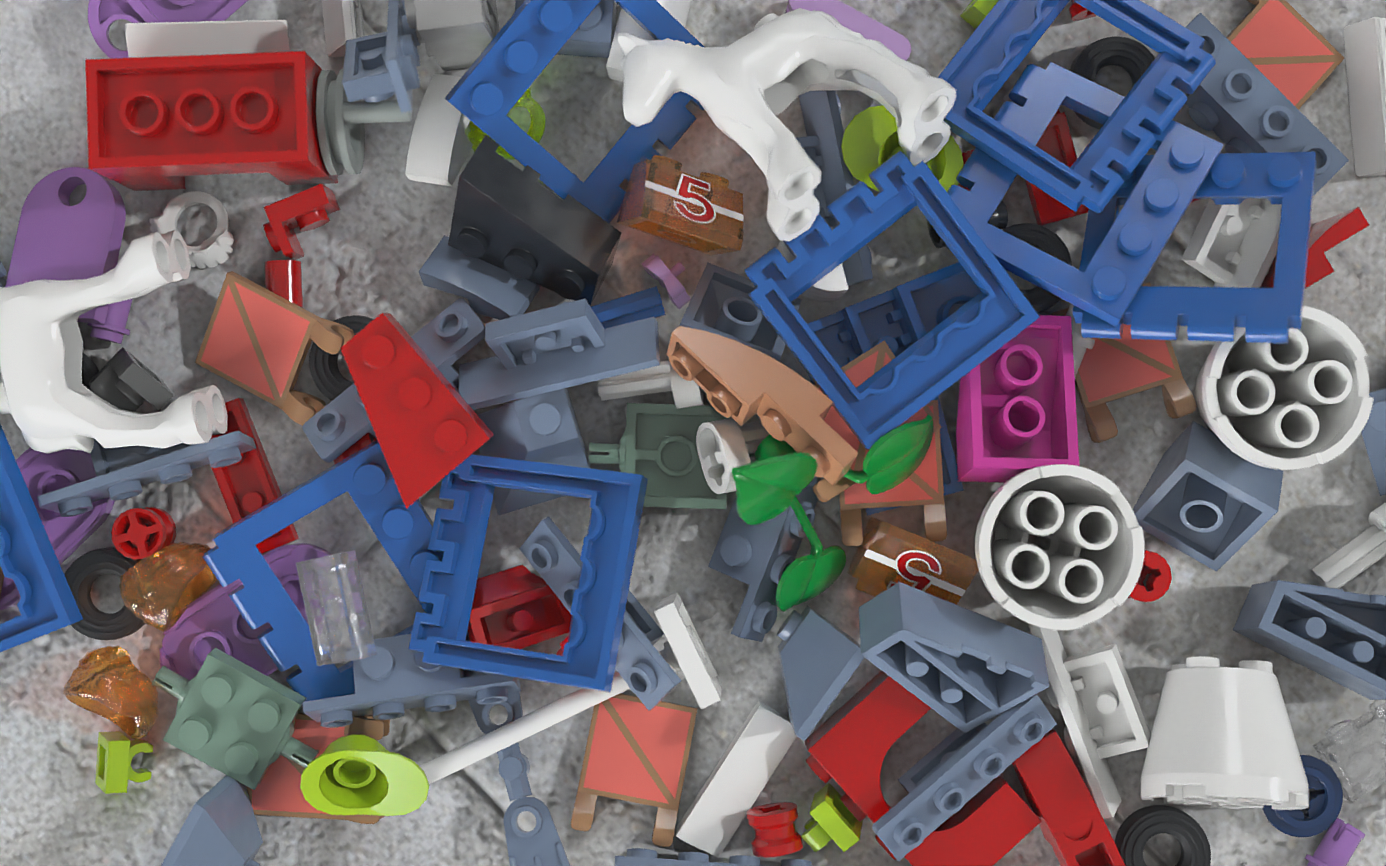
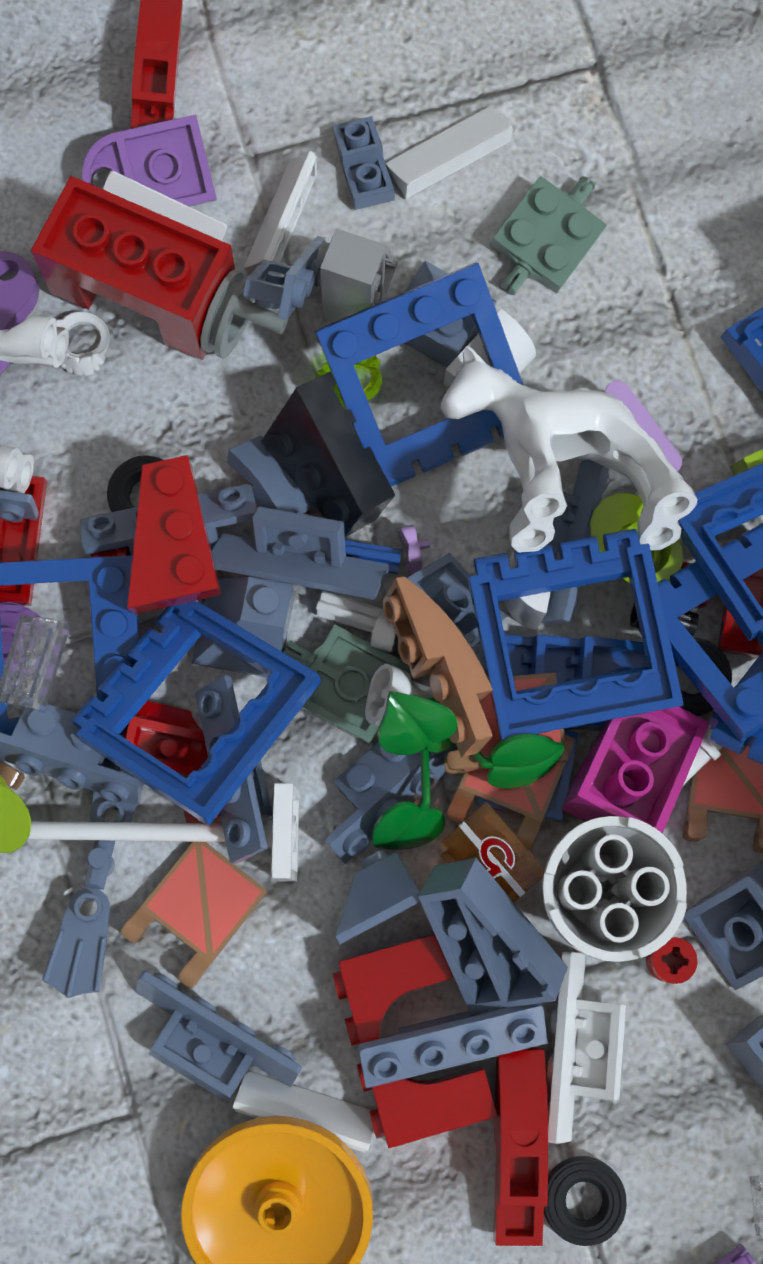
camera: 25 degrees right, 10 degrees down
flag [195,271,354,426] -> none
red bracket [263,183,340,260] -> none
red hinge [264,260,303,308] -> none
white slope [405,73,473,187] -> none
clear orange slope [616,155,744,255] -> none
white slope [675,700,797,858] -> none
red wheel [746,802,803,858] -> none
lime tile [801,783,863,852] -> none
white cone [1141,657,1309,810] -> none
dark blue gear [1262,754,1343,837] -> none

